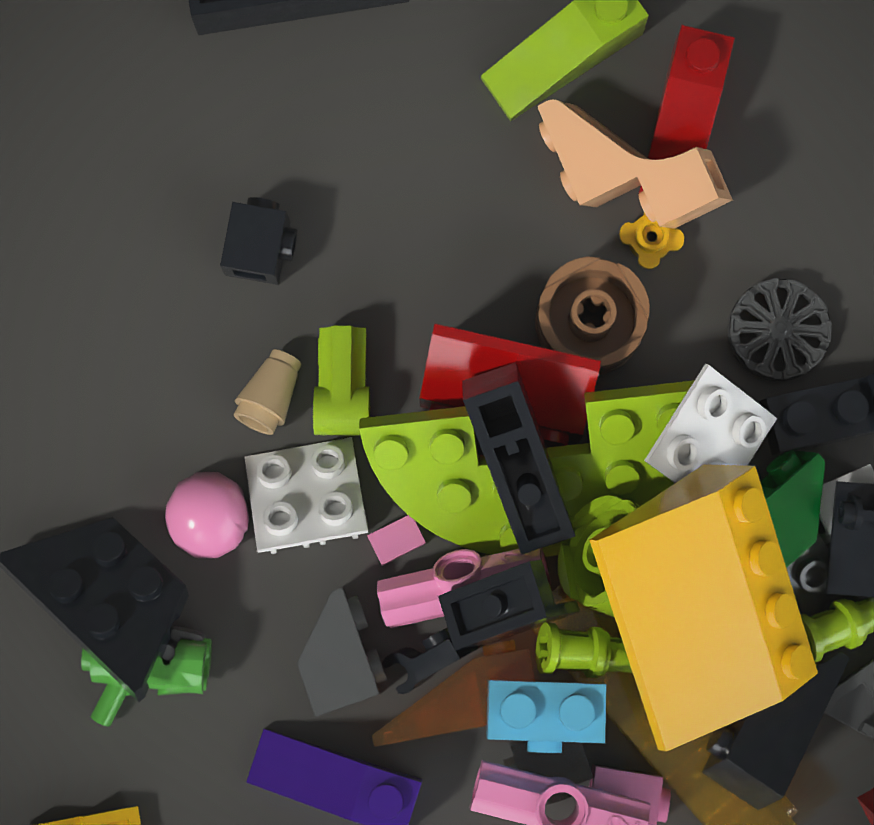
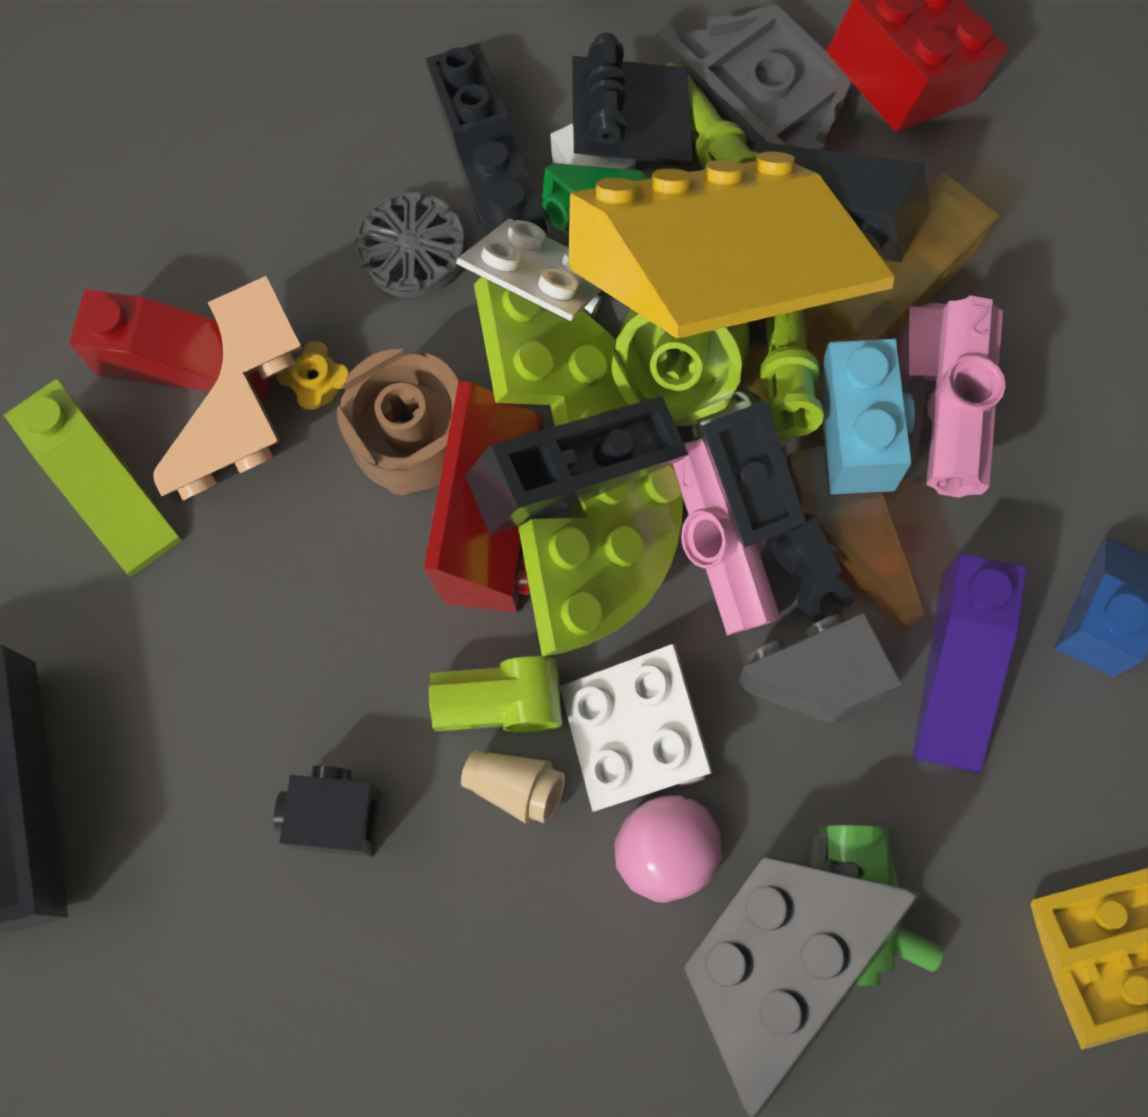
camera: 90 degrees left, 10 degrees down
bright pink piece [367,515,426,566] -> none

